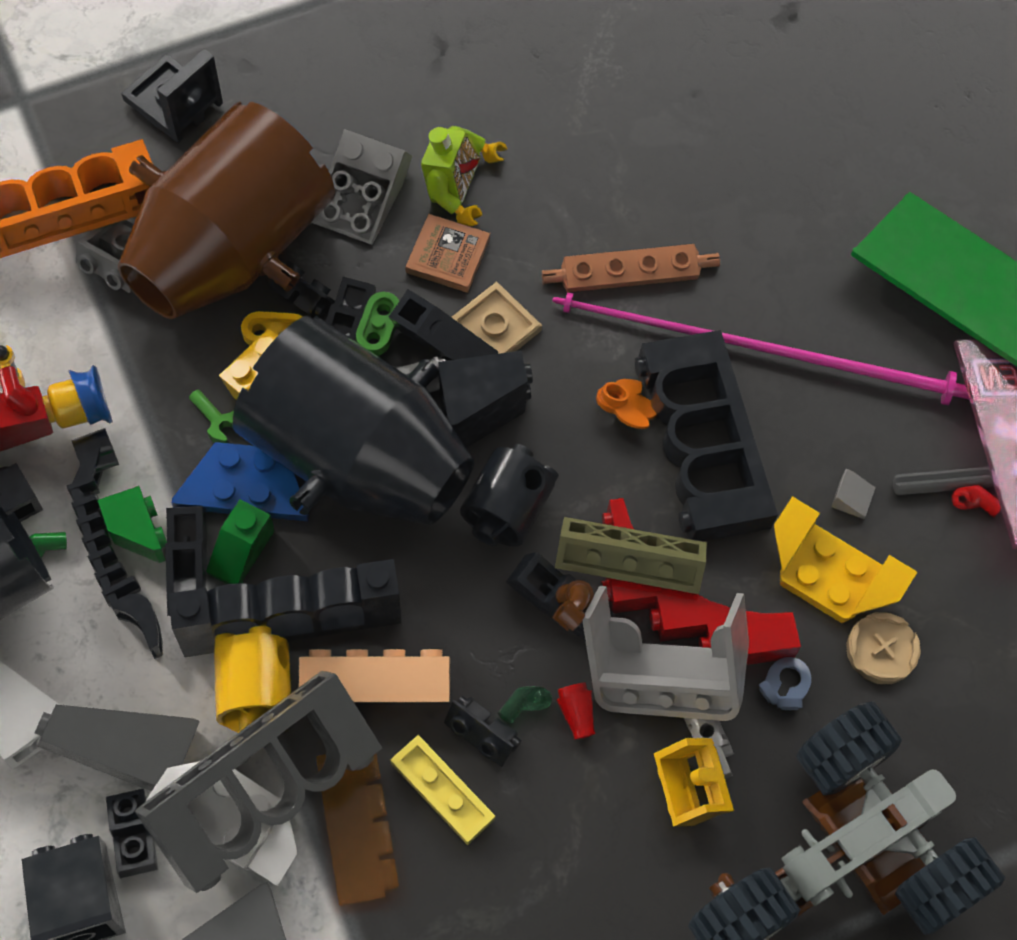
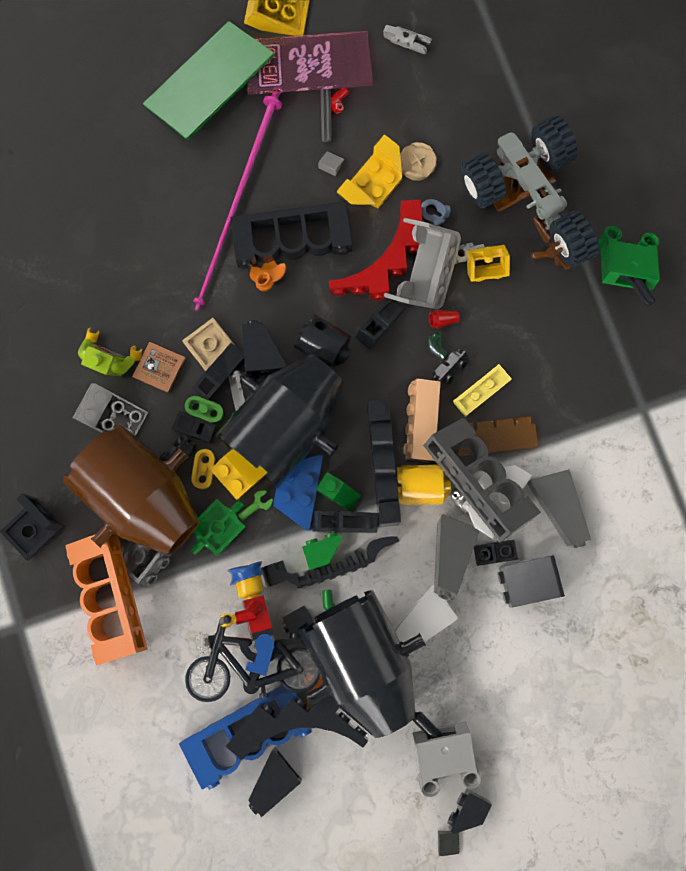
camera: 80 degrees left, 15 degrees up
nougat plate [541,244,720,292] -> none
reddish brown piece [552,580,594,631] -> none
olive fence [555,517,707,594] -> none
none -> green plate [190,499,246,556]

